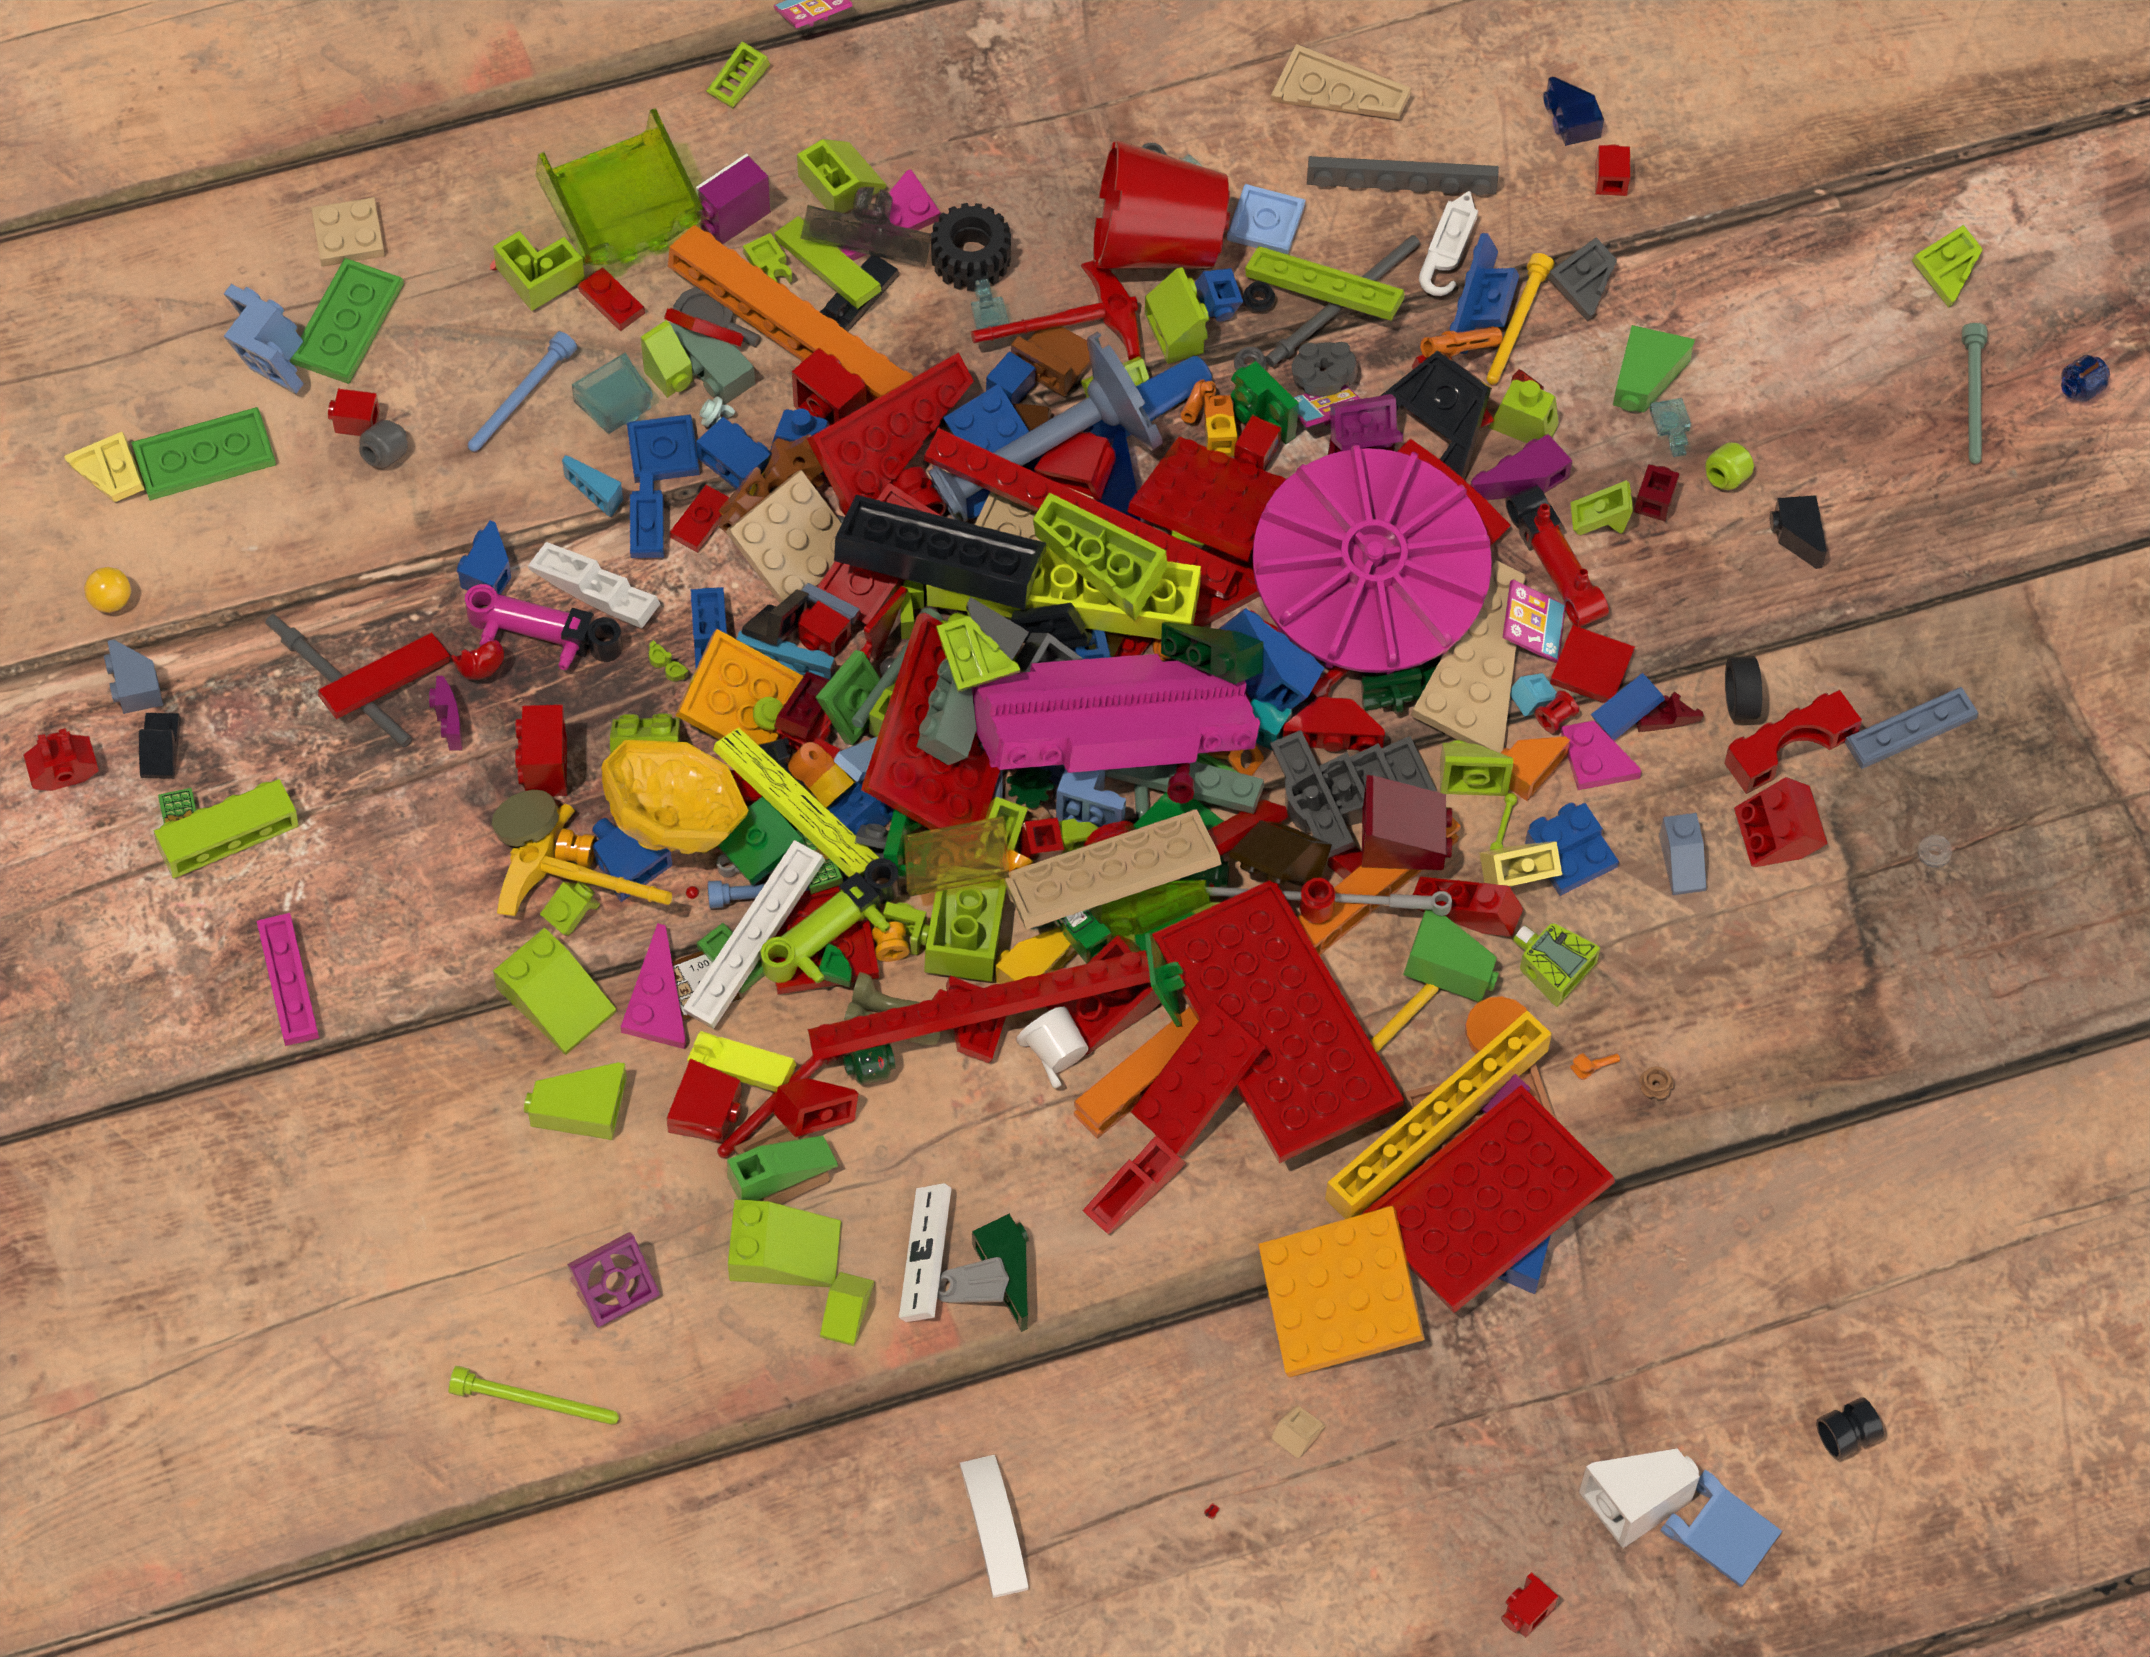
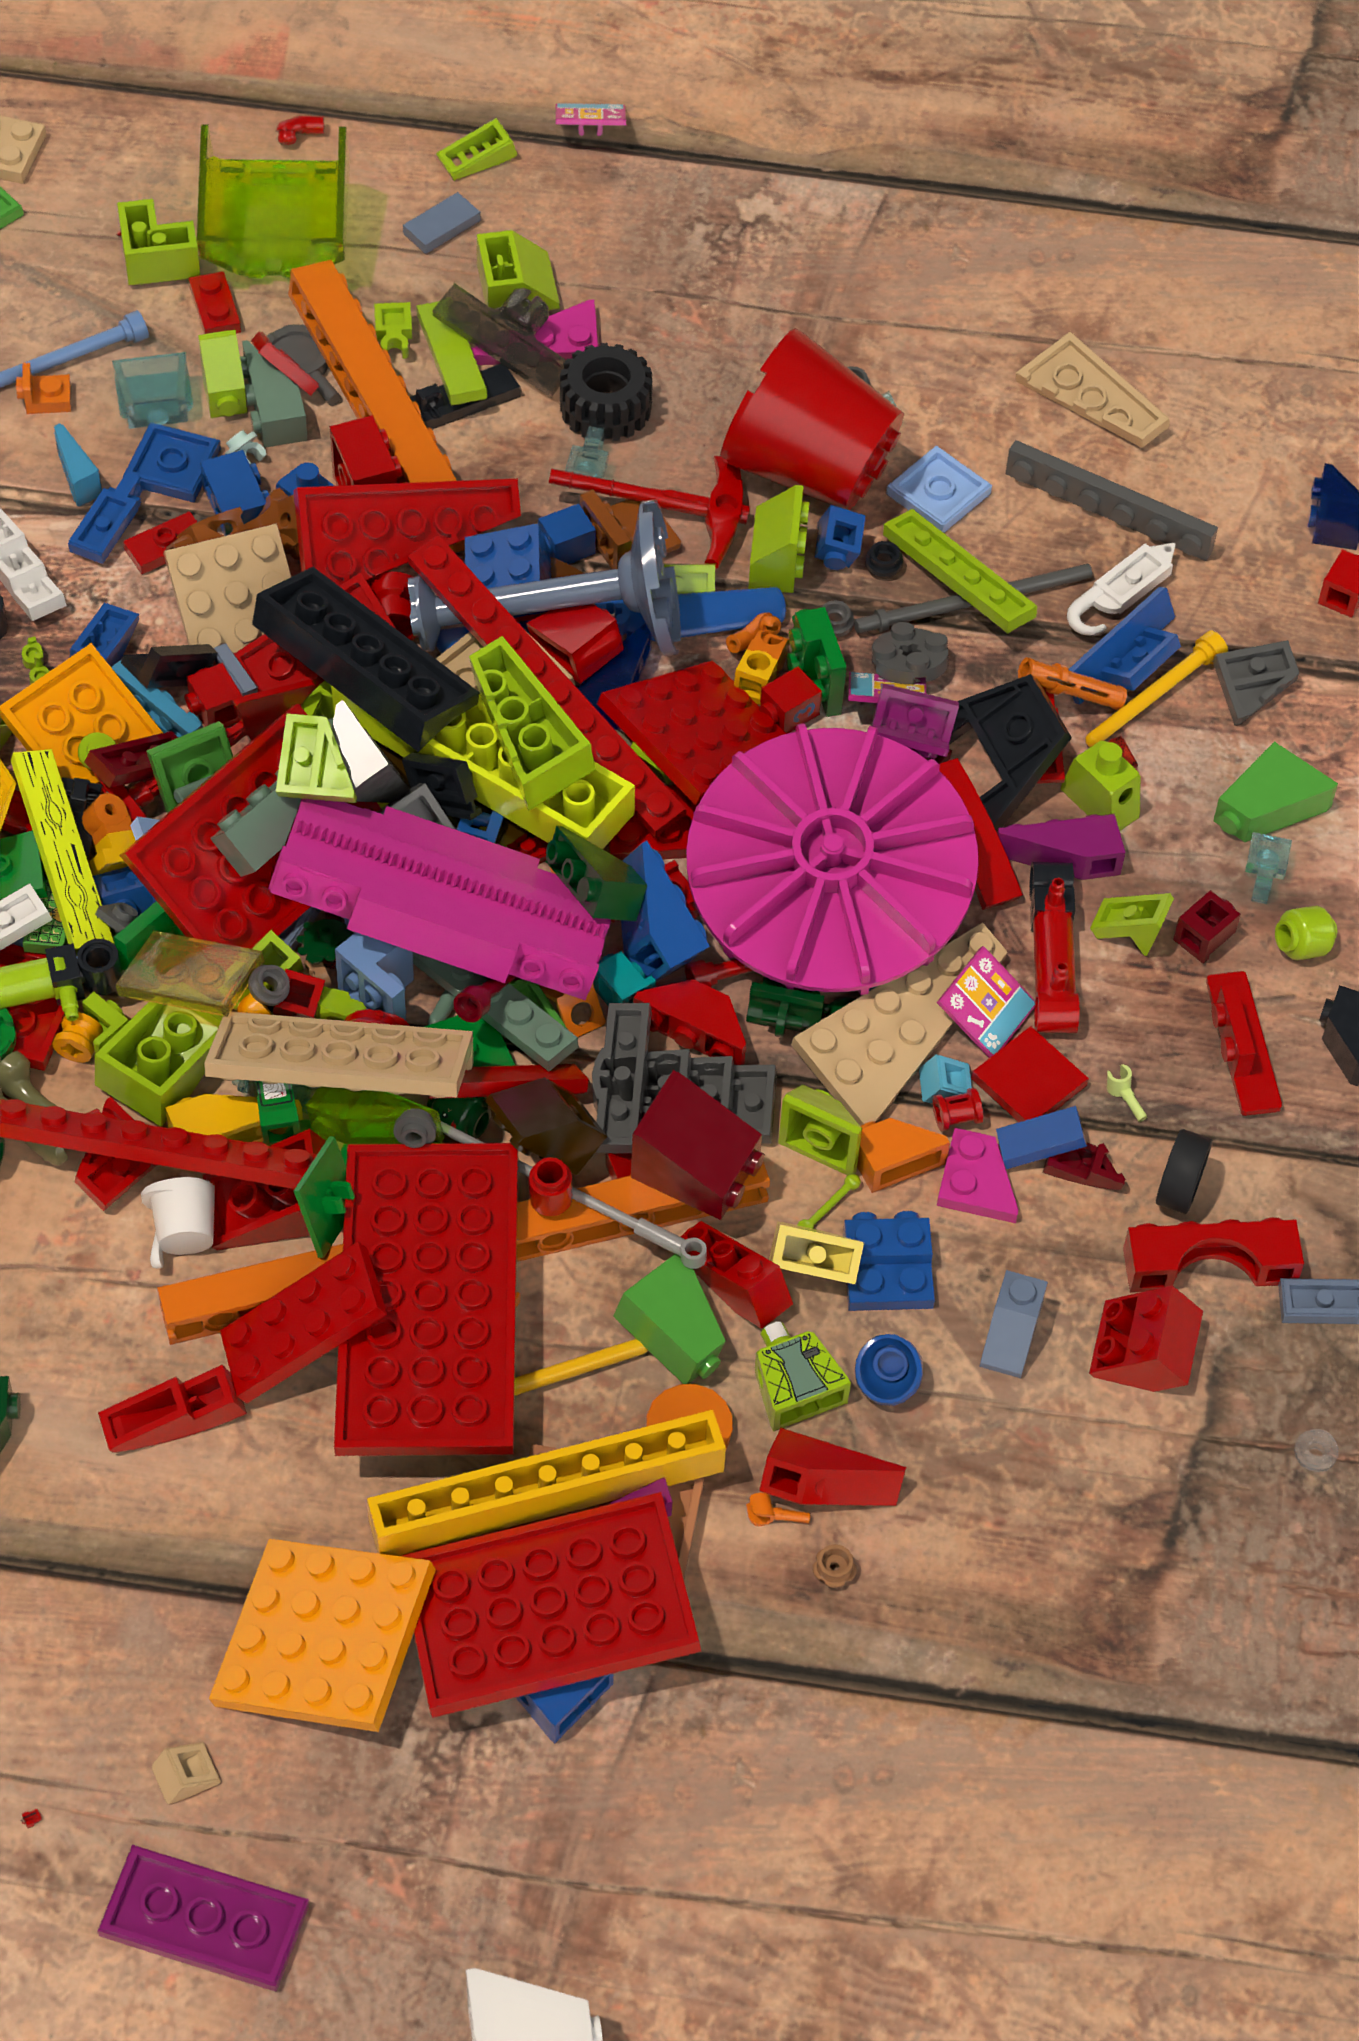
camera: 25 degrees right, 5 degrees down
magenta piece [696,153,771,244] -> none
none -> orange bracket [16,362,71,414]
none -> magenta tile [97,1845,309,1992]
none -> flat silver plate [248,965,290,1006]
none -> red arm [276,116,324,145]
none -> dark grey plate [393,1109,437,1148]
none -> sand blue tile [403,192,481,254]
none -> red slope [759,1427,907,1506]
none -> blue piece [855,1334,923,1406]
none -> yellowish green hand [1107,1064,1147,1122]
none -> red bracket [1206,971,1282,1116]

